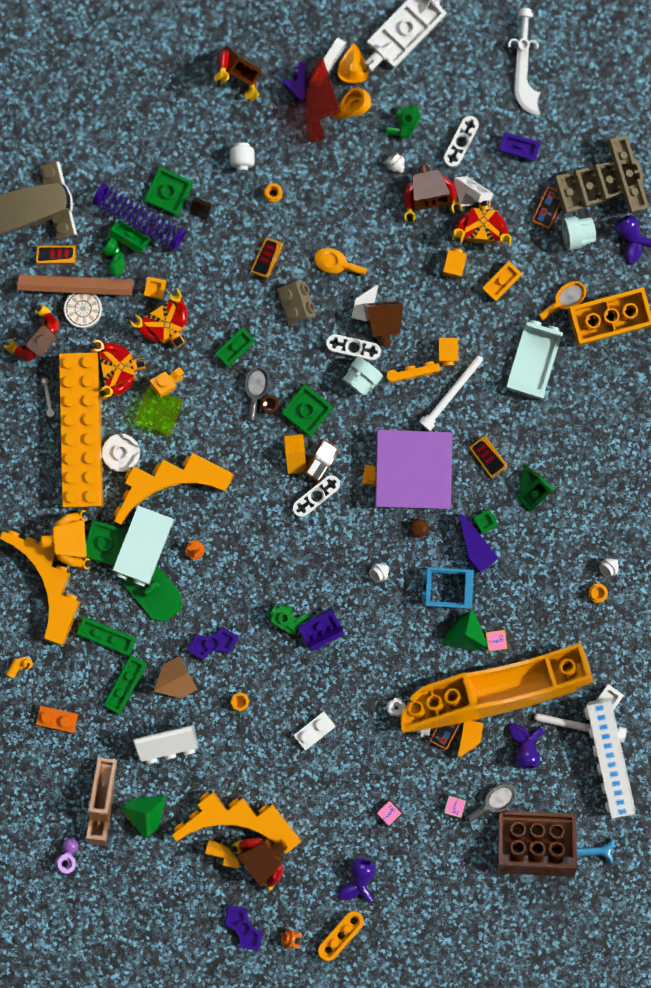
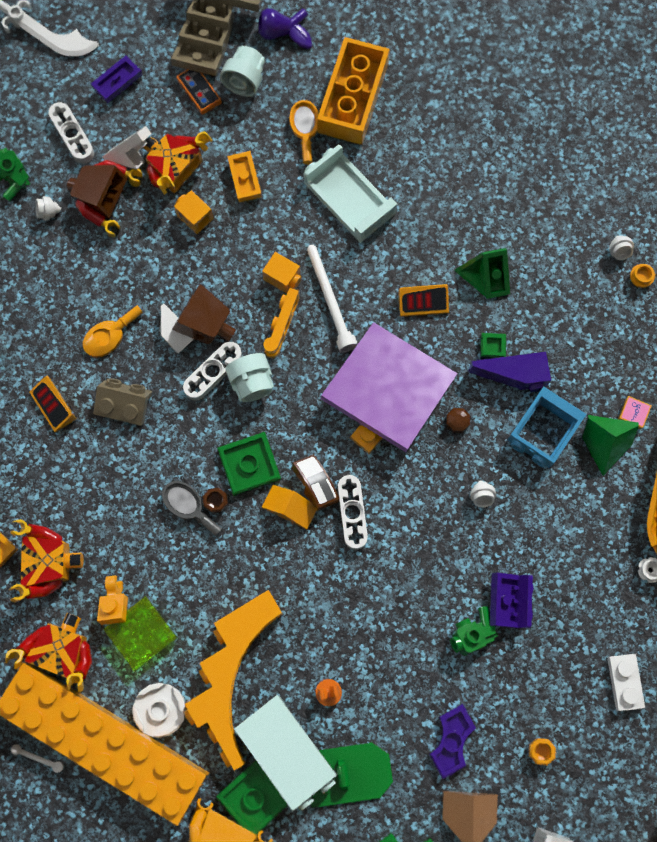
camera: 60 degrees left, 10 degrees down
green plate [215,327,256,368] -> none

